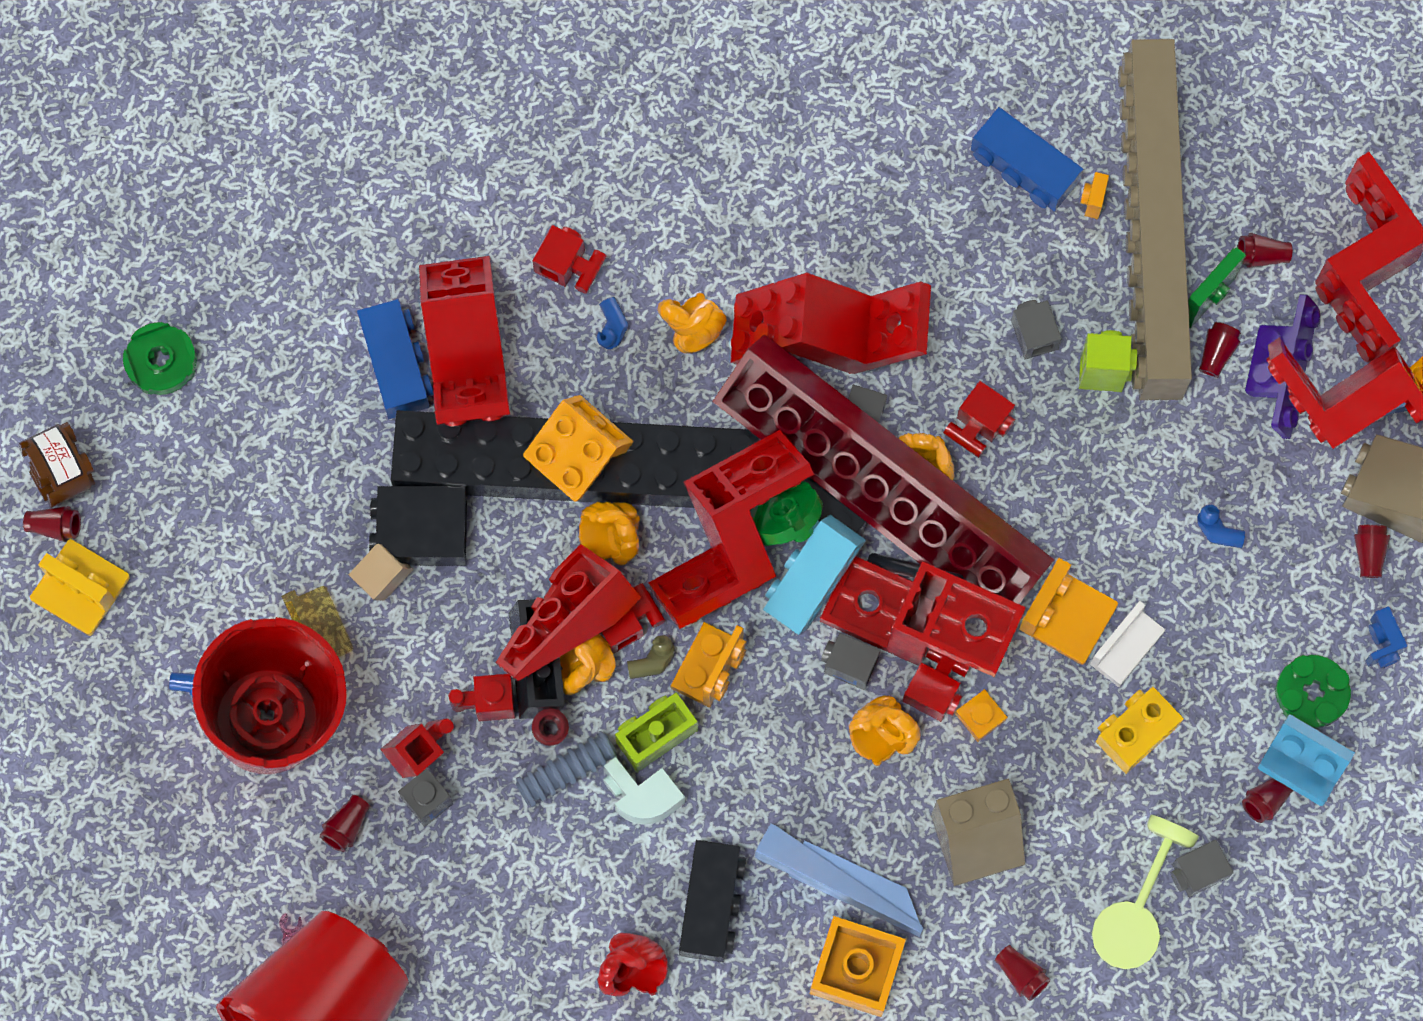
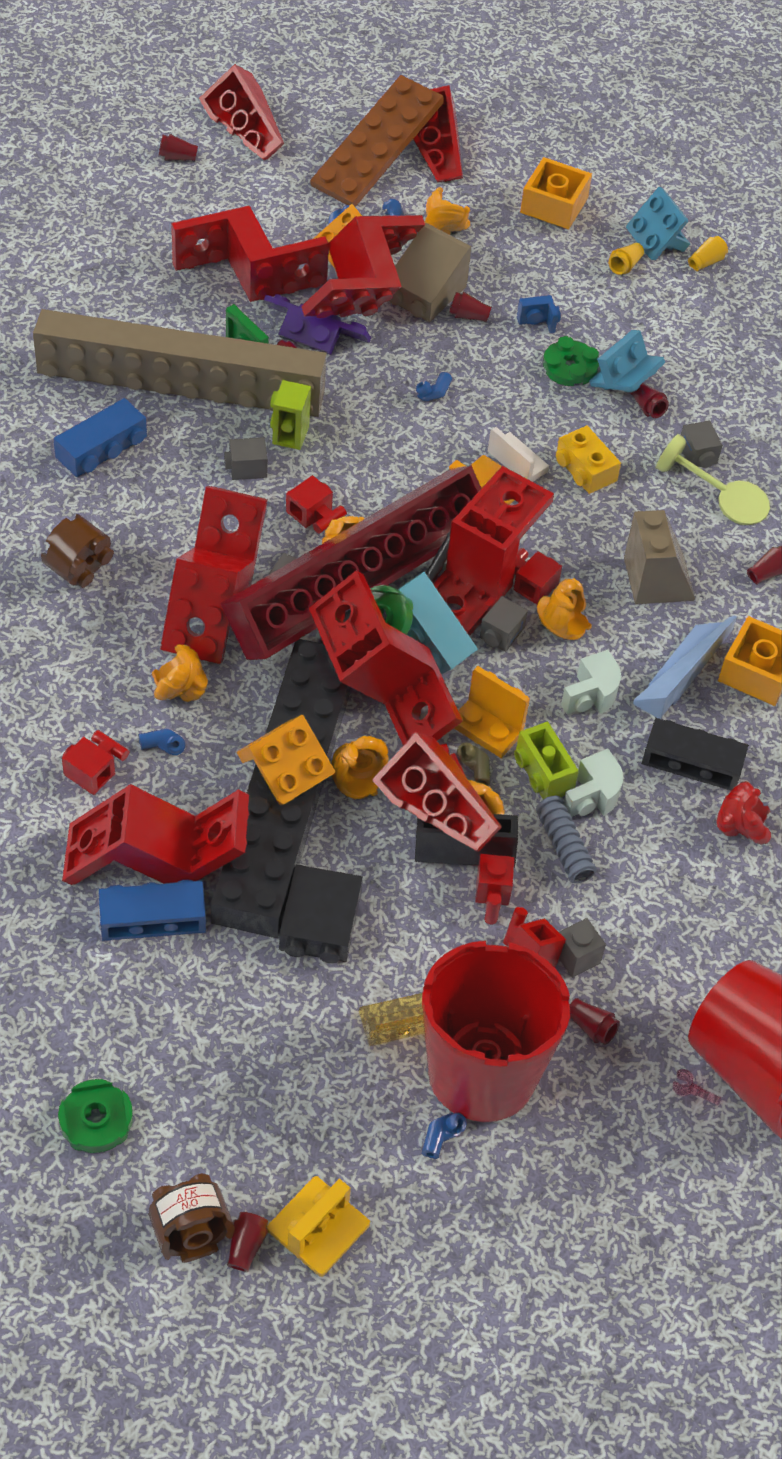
camera: 85 degrees left, 20 degrees down
tan panel [348,544,413,601] -> none
dark red cone [531,709,569,746] -> none
light orange plate [955,689,1008,742] -> none
light orange plate [1080,172,1109,219] -> none
dark red cone [1237,233,1293,268] -> none
none -> reddish brown brick [41,514,114,588]
none -> light aqua brick [561,649,621,714]

